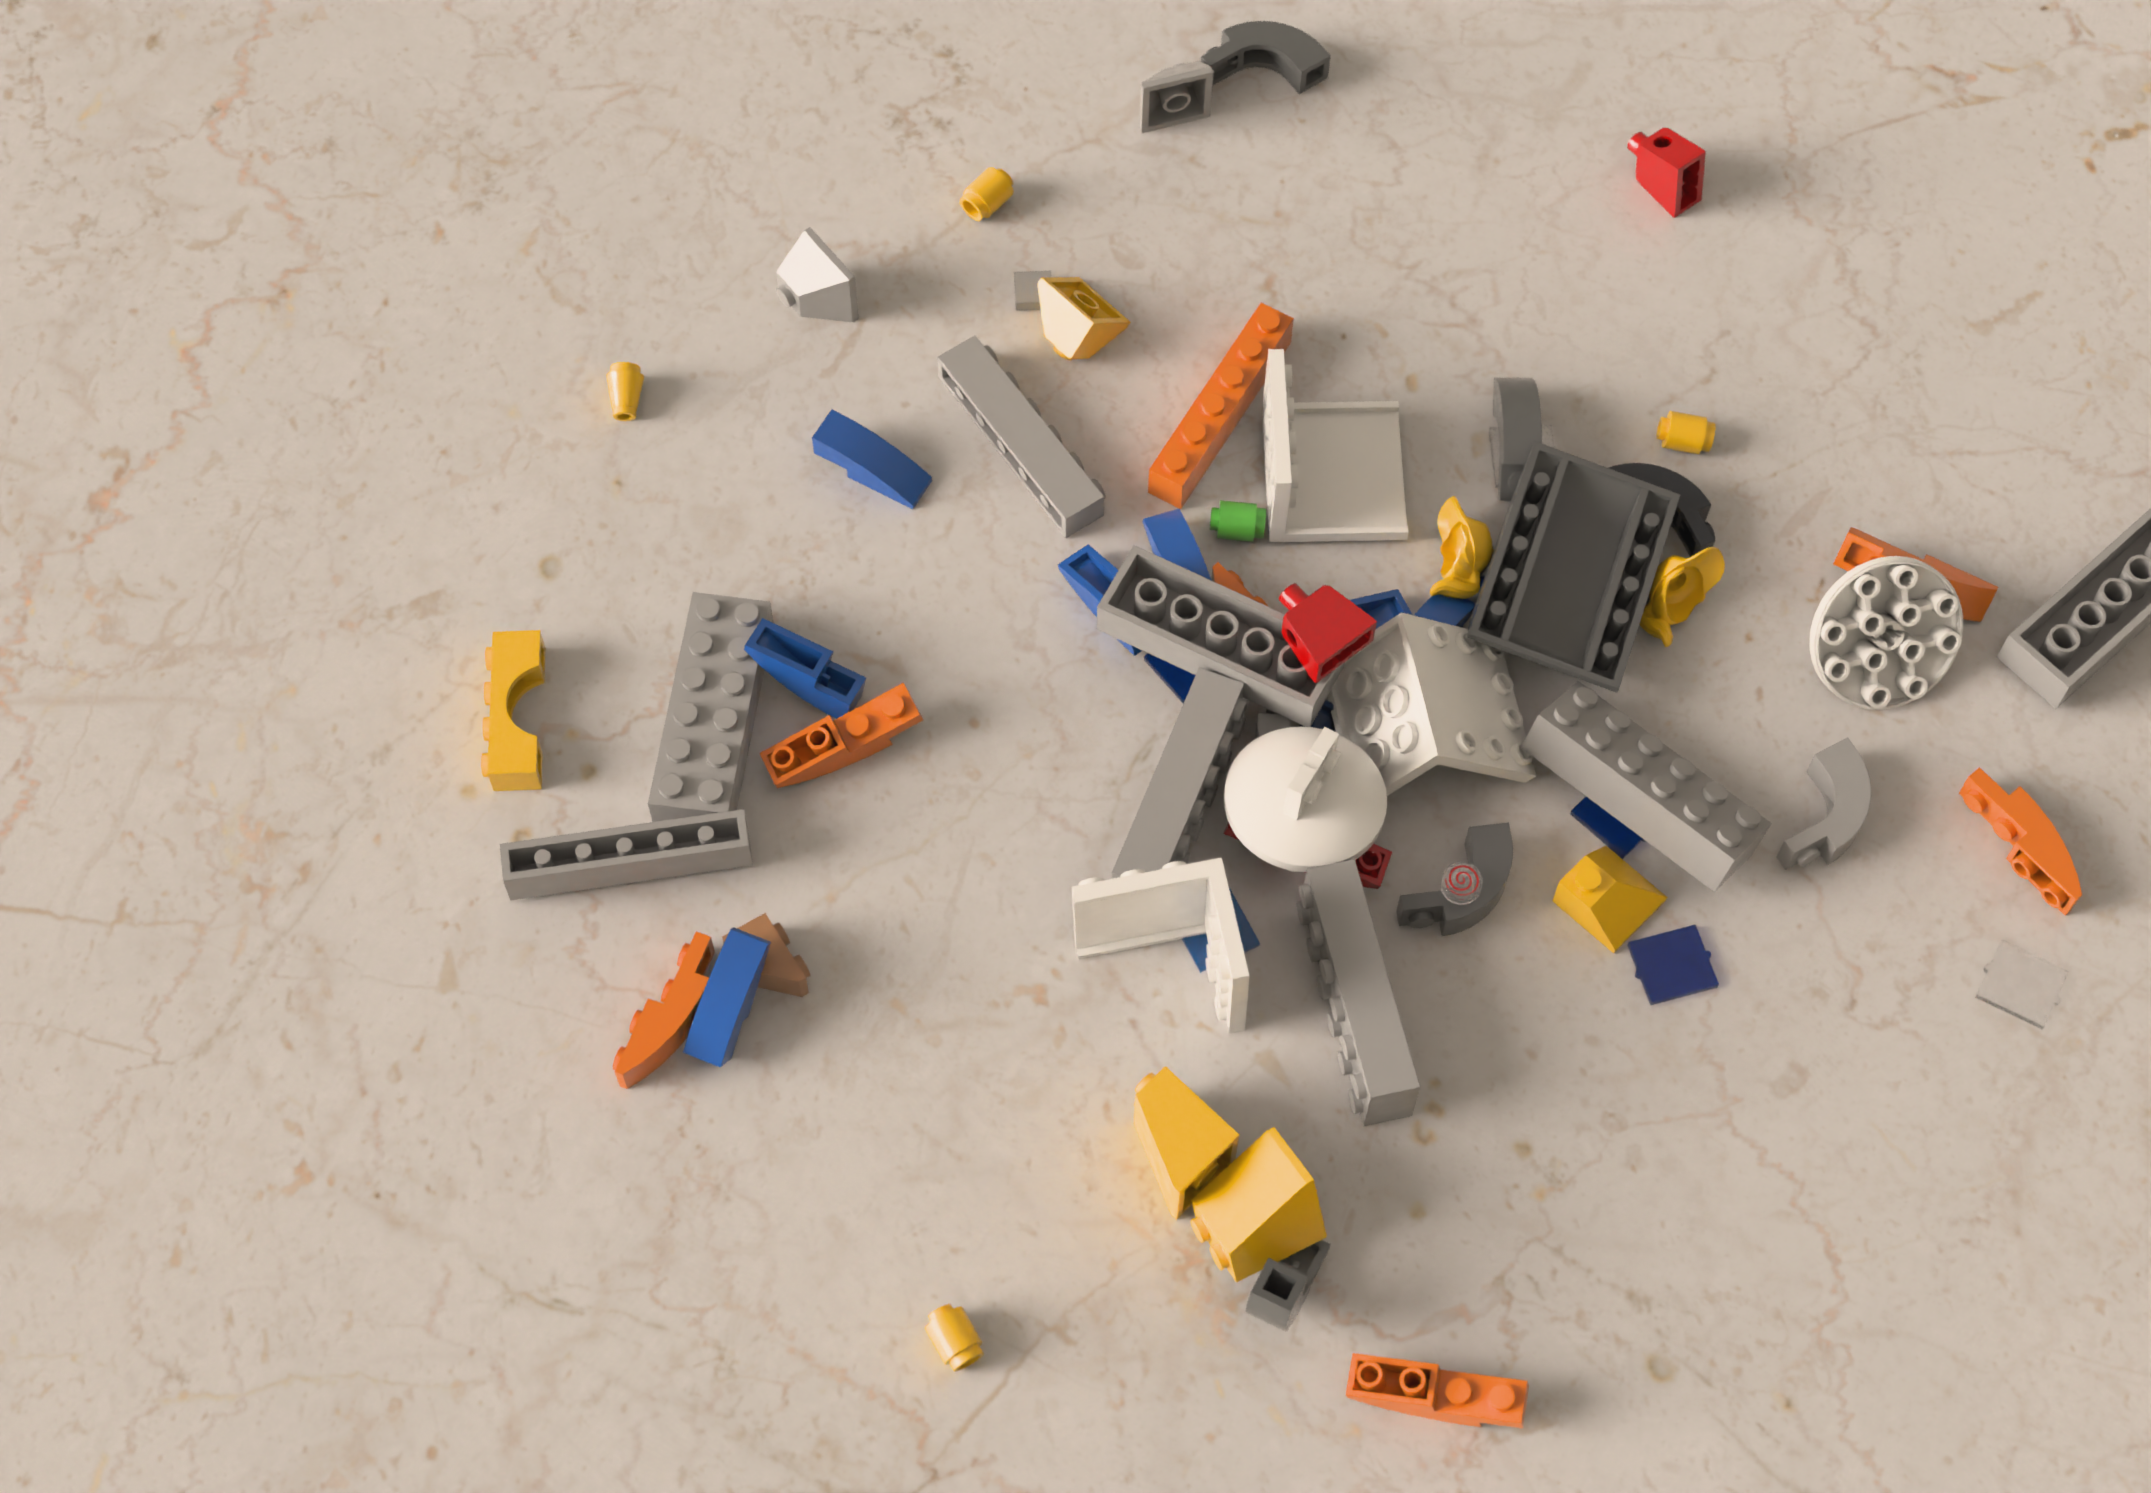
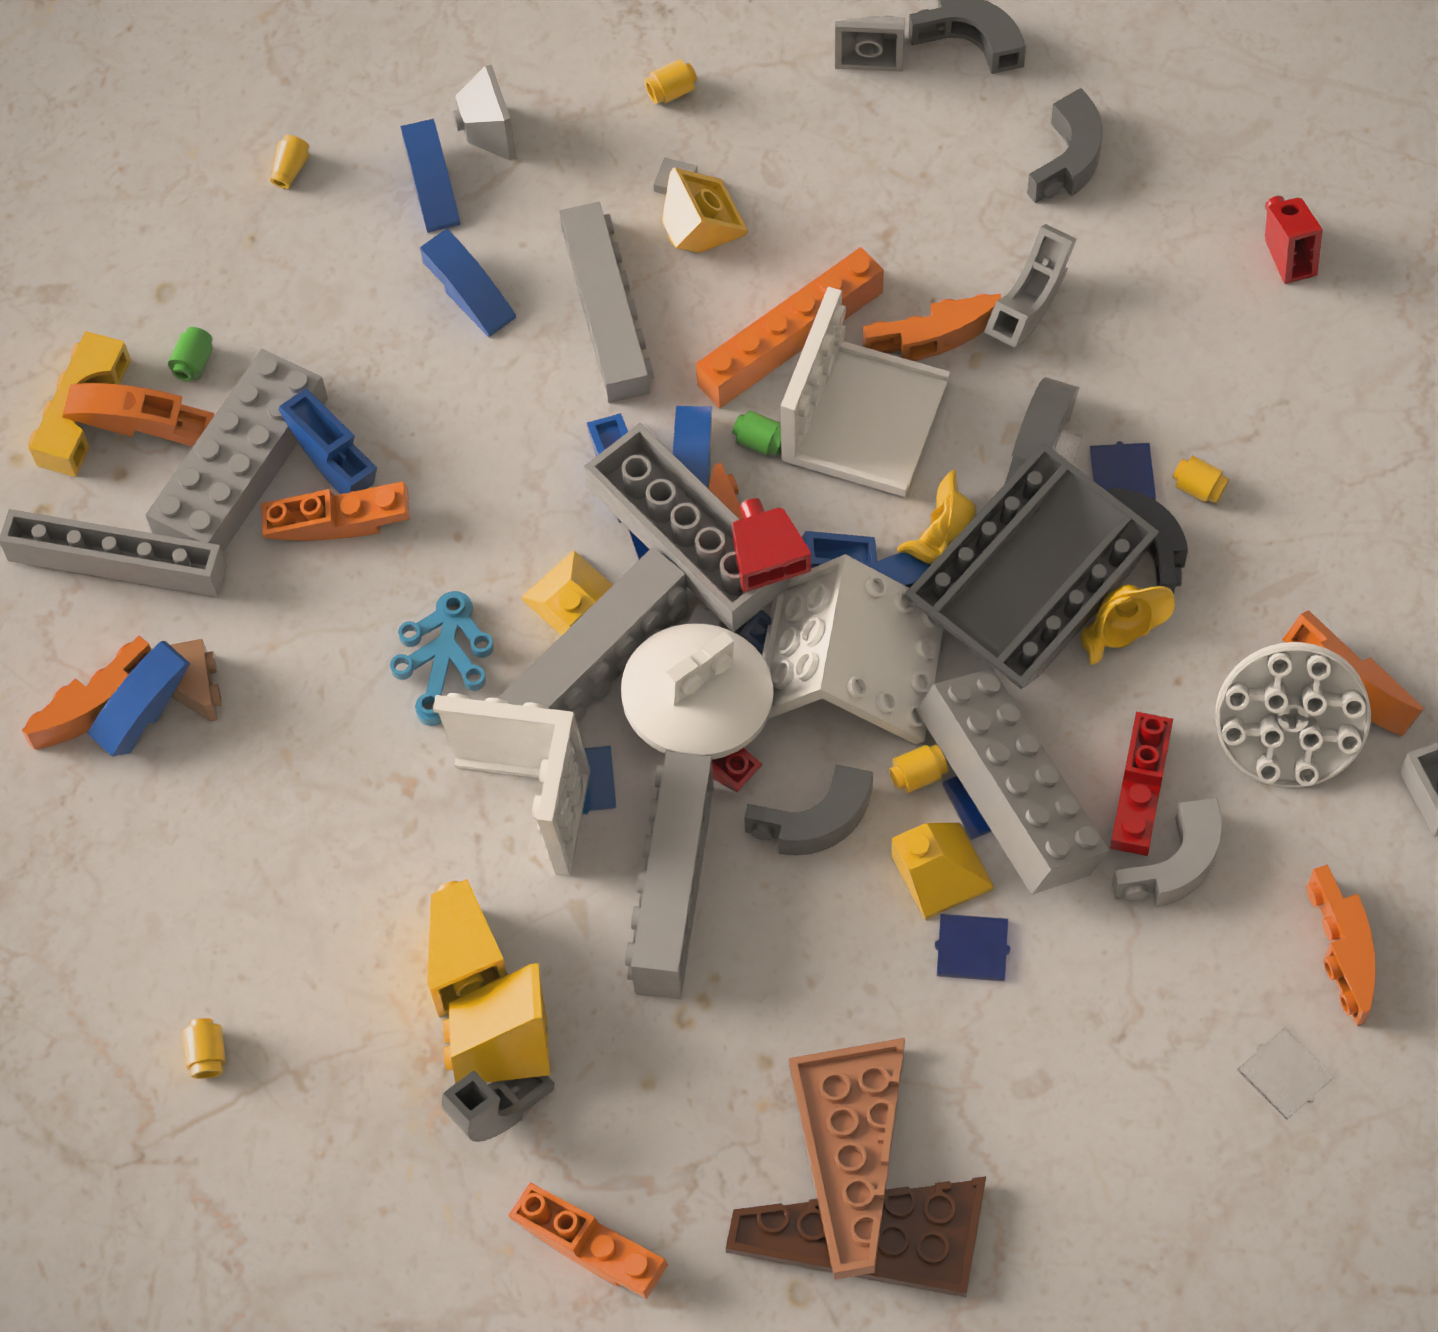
camera: 25 degrees right, 0 degrees up
clear tile [1440,862,1483,905] -> none
none -> orange slope [62,383,215,447]
none -> bright green brick [168,327,213,382]
none -> dark azure plant [390,591,494,726]
none -> blue slope [400,118,461,233]
none -> yellow slope [522,550,613,636]
none -> reddish brown wing [726,1176,986,1297]
none -> nougat wing [789,1038,905,1280]
none -> orange slope [862,293,1001,361]
none -> yellow brick [889,744,948,793]
none -> light grey arch [984,224,1077,348]
none -> dark grey arch [1027,88,1102,203]
none -> clear blue piece [1090,441,1156,500]
none -> red slope [1110,711,1173,856]

